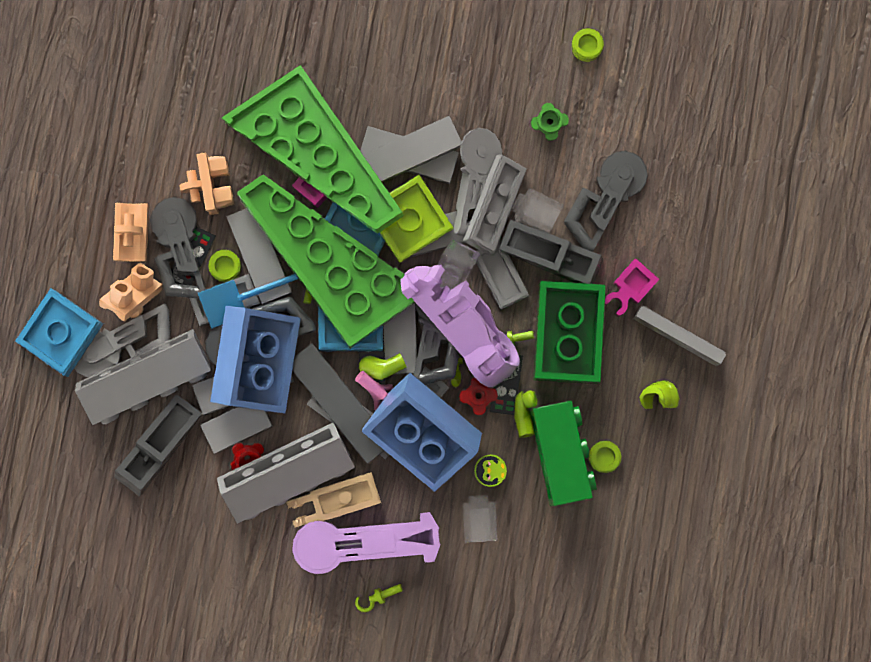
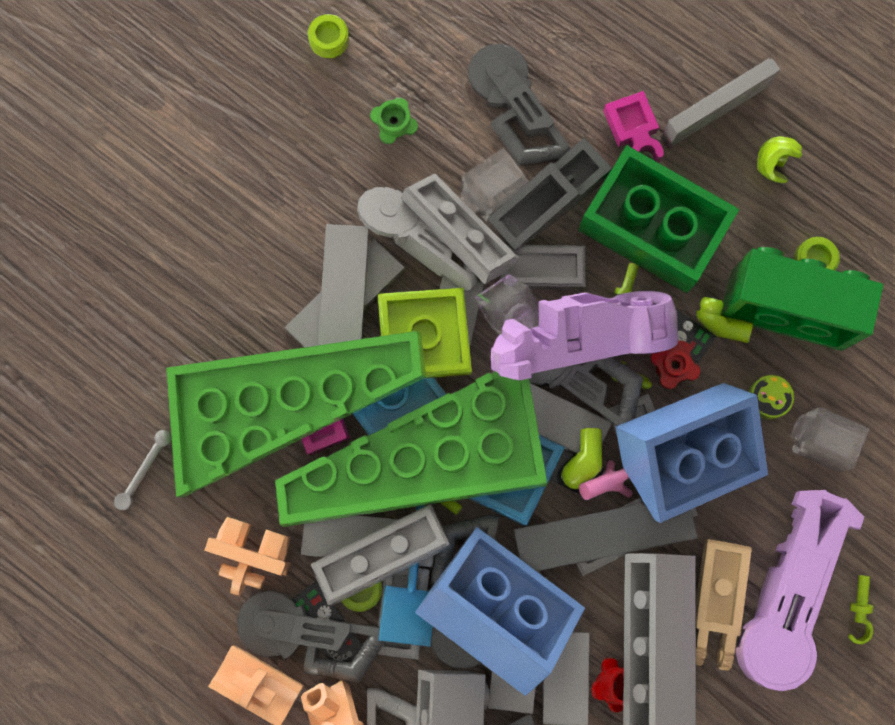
camera: 65 degrees left, 5 degrees down
none -> light grey hinge [114,430,172,511]
none -> light grey tile [311,504,451,606]

